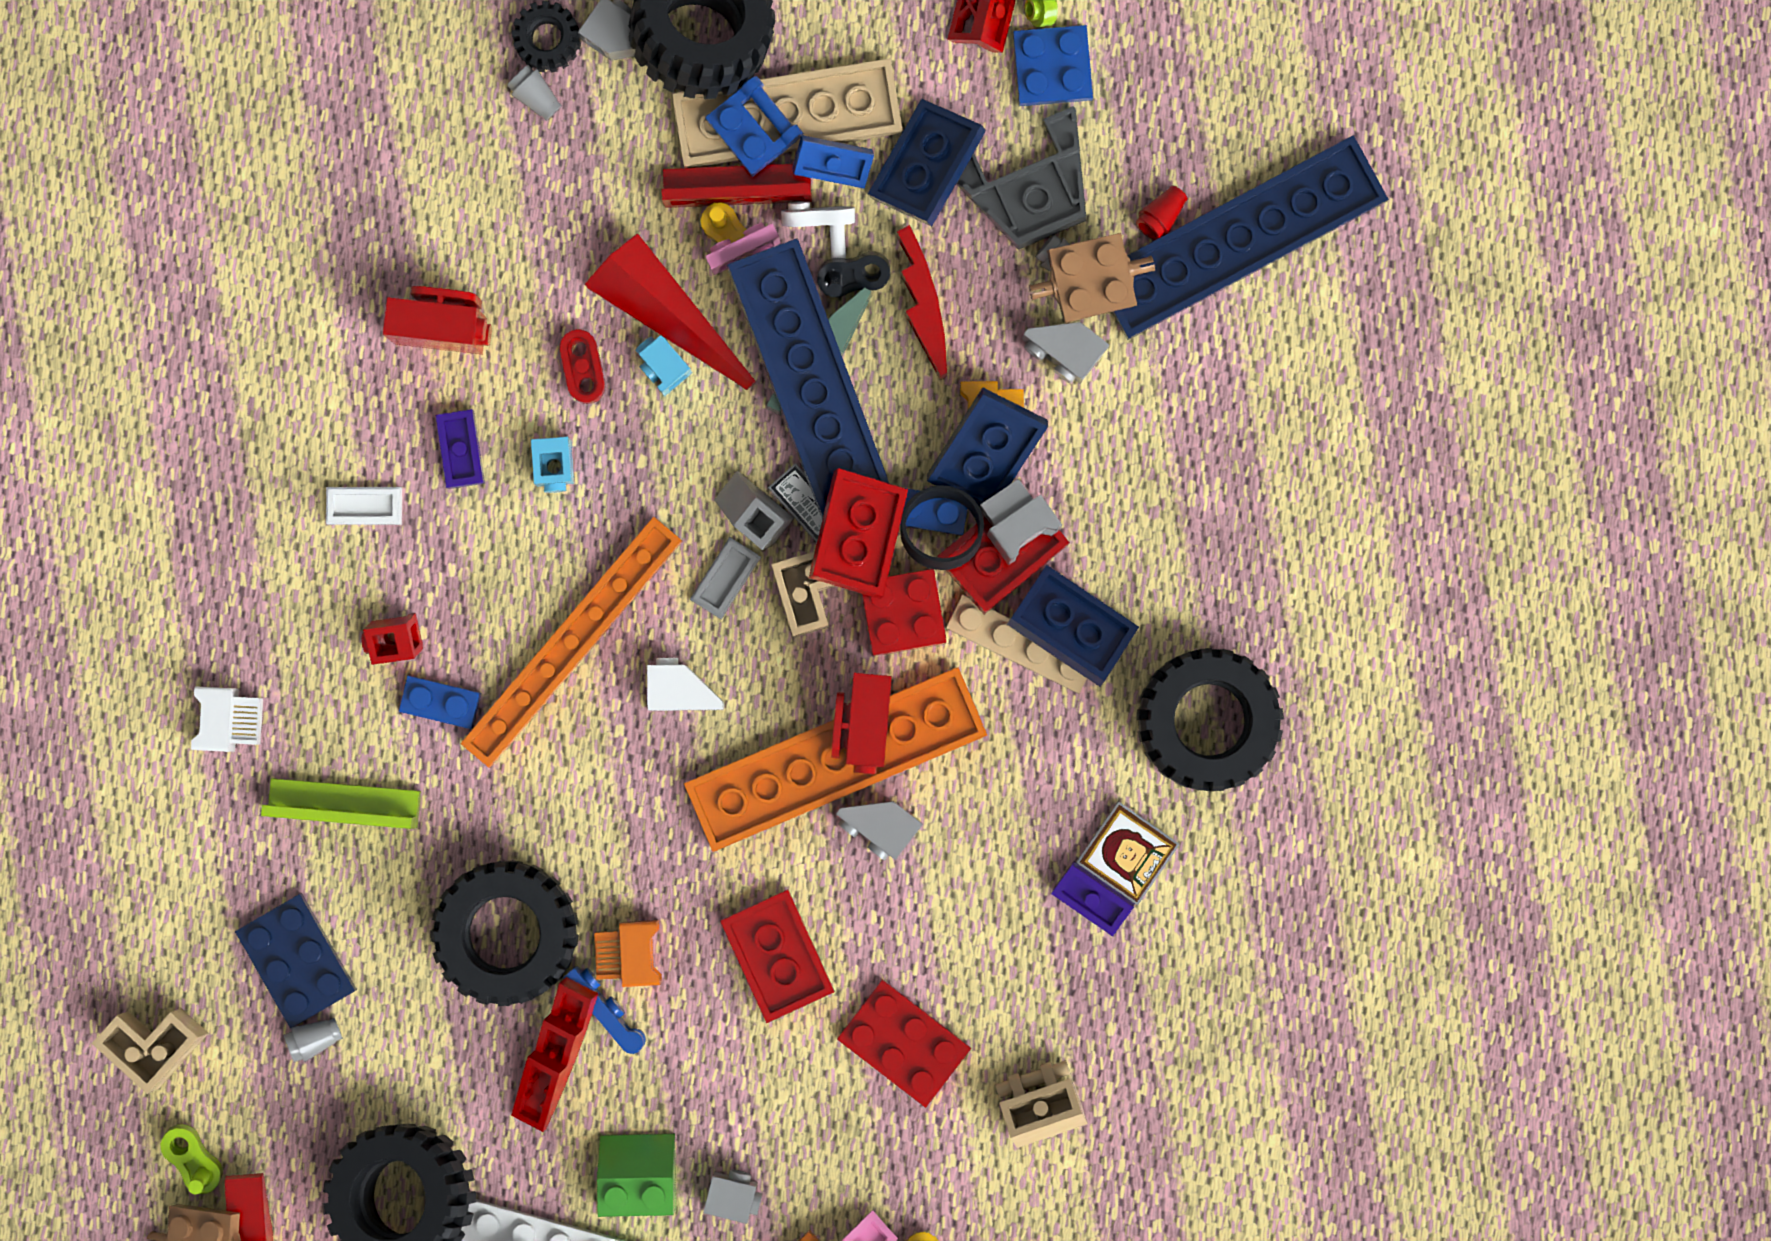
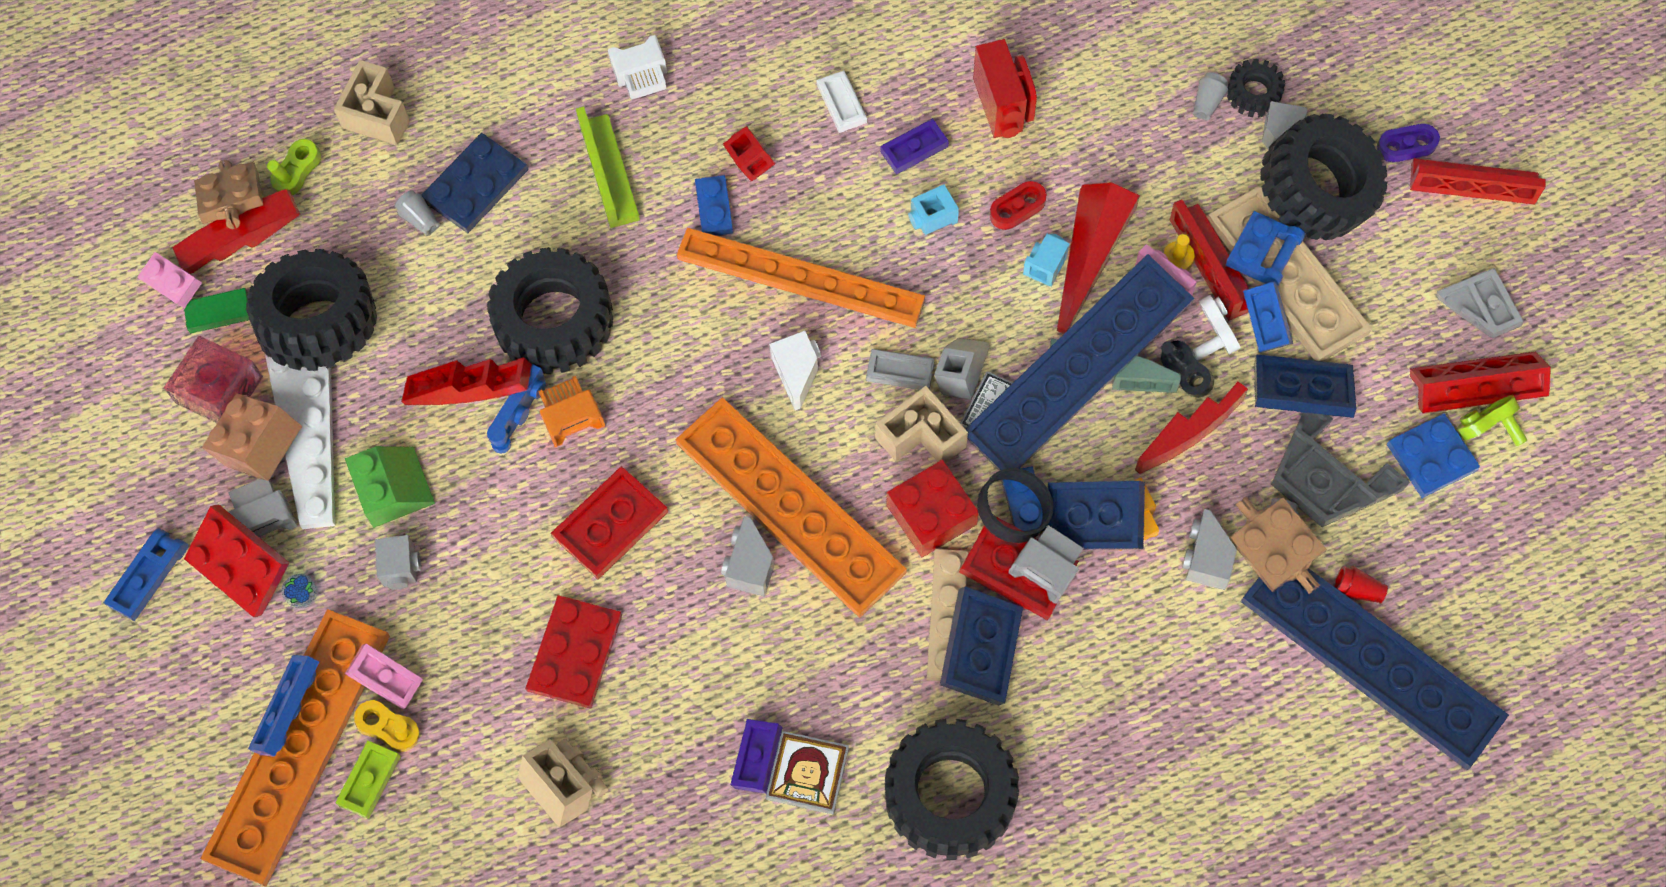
camera: 70 degrees right, 20 degrees down
red plate [808,468,908,599] -> none
red brick [831,673,892,774] -> none

